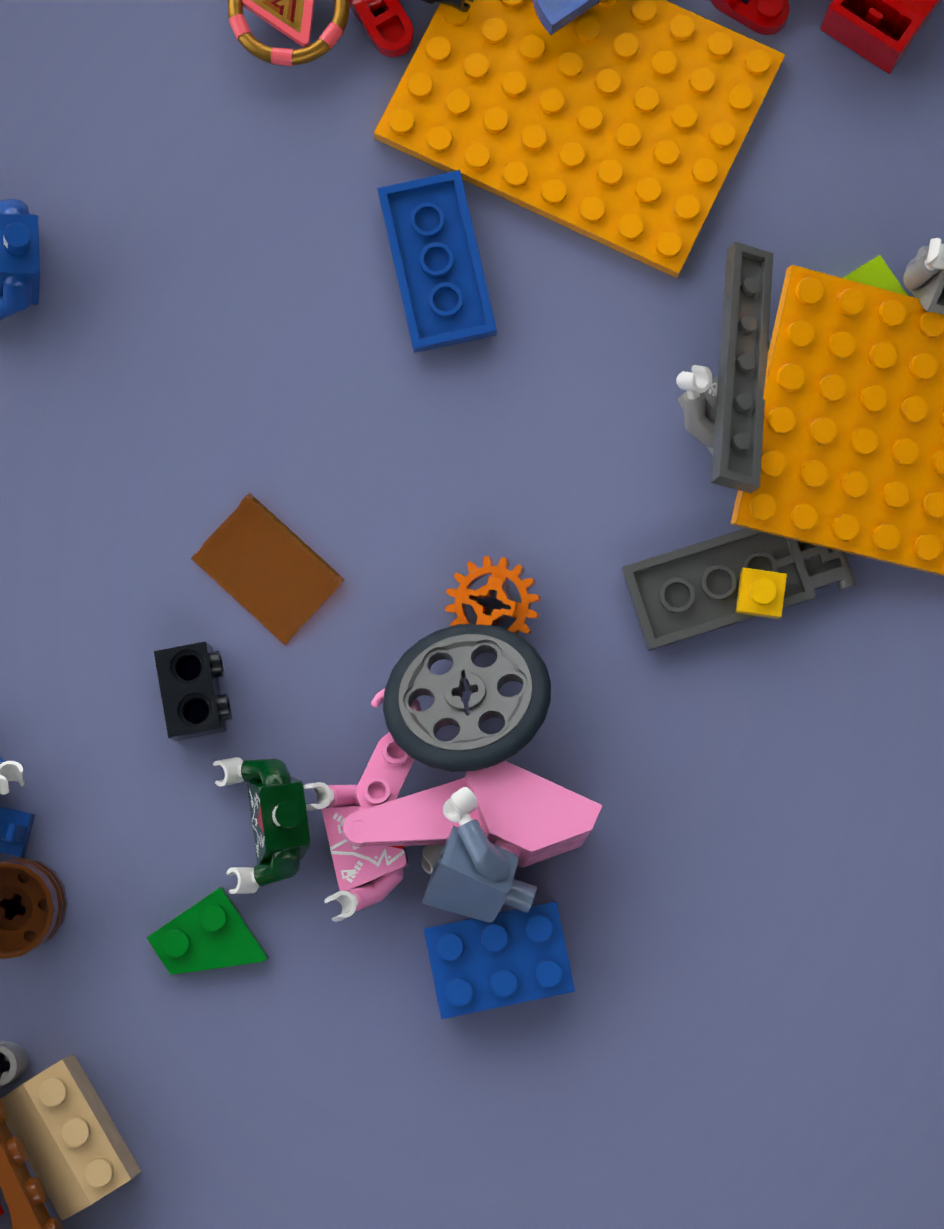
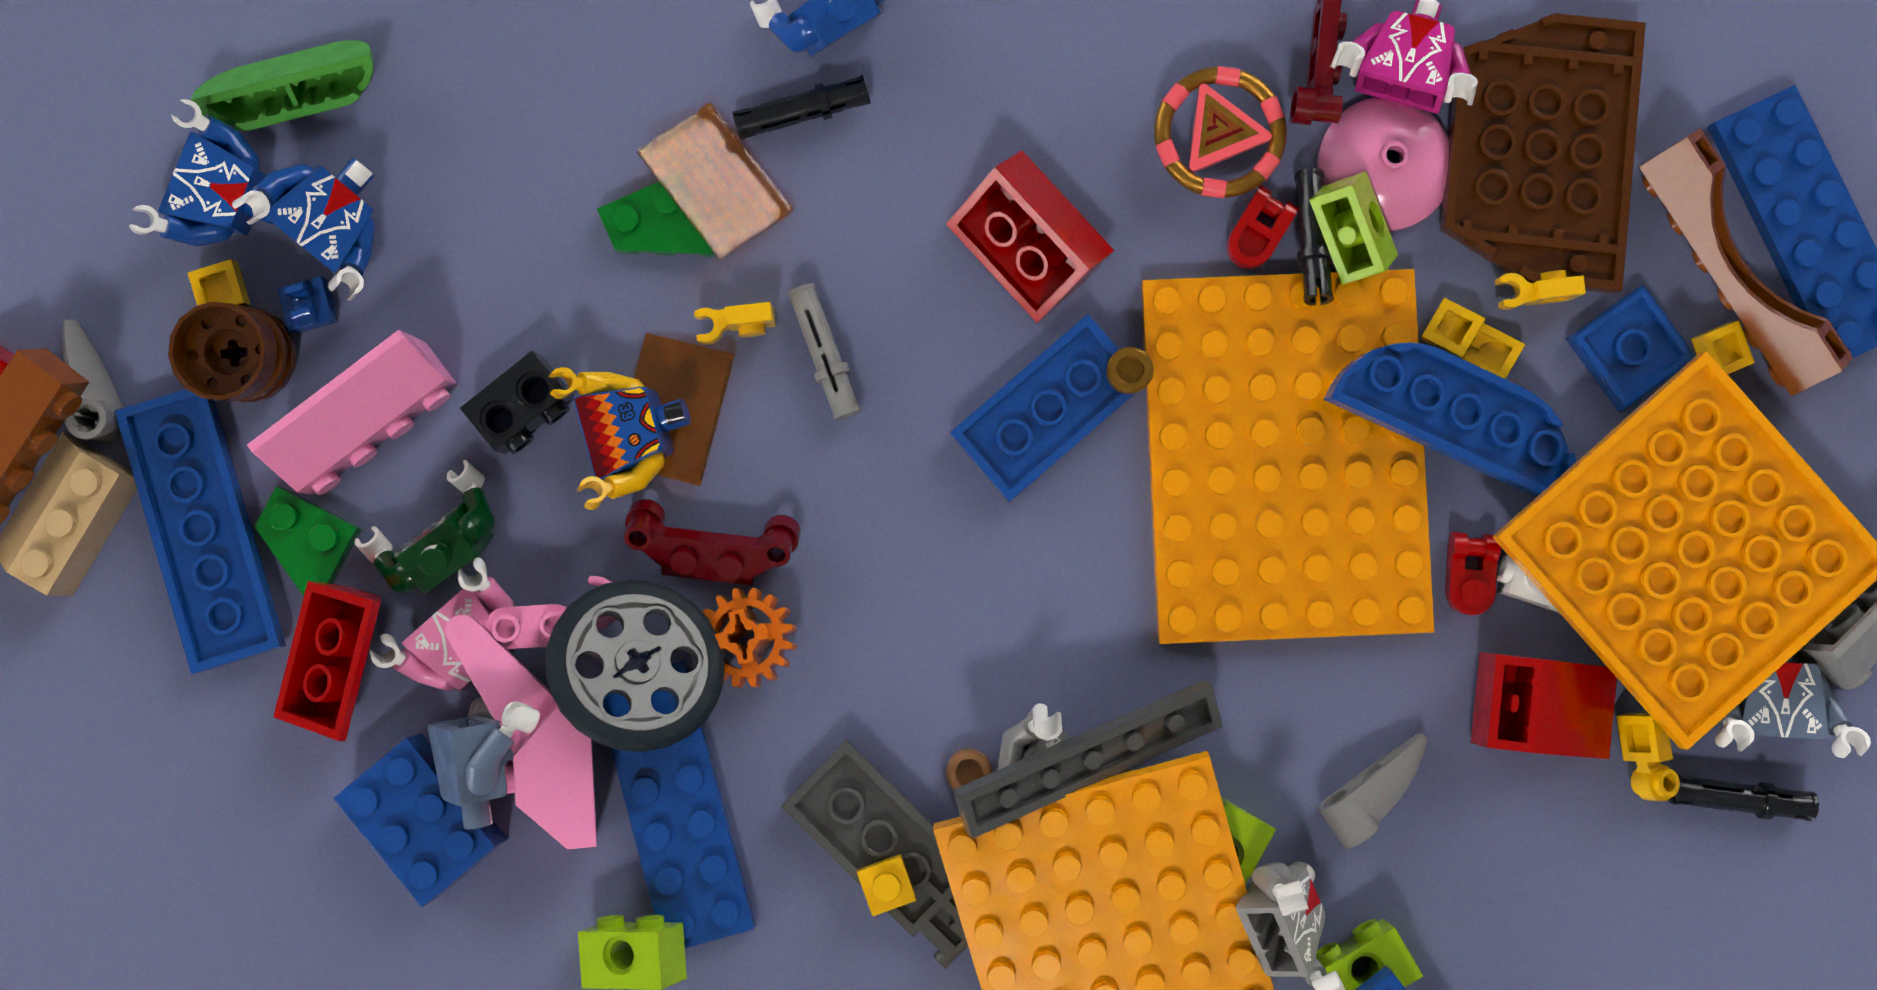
camera: 55 degrees right, 5 degrees up
none -> blue plate [115,389,286,674]
none -> bright pink slope [247,330,458,495]
none -> red slope [273,581,382,741]
none -> torso [548,367,691,510]
none -> lime brick [578,915,687,990]
none -> green wing [597,172,717,257]
none -> blue plate [603,660,756,948]
none -> dark red plate [624,499,801,585]
none -> clear orange piece [637,103,794,259]
none -> yellow plate [694,302,776,345]
none -> black pin [732,75,871,140]
none -> light grey pin [787,283,862,421]
none -> red slope [946,150,1115,323]
none -> medium nougat tile [946,748,992,790]
none -> pearl gold tile [1106,347,1154,395]
none -> light grey piece [1318,733,1427,849]

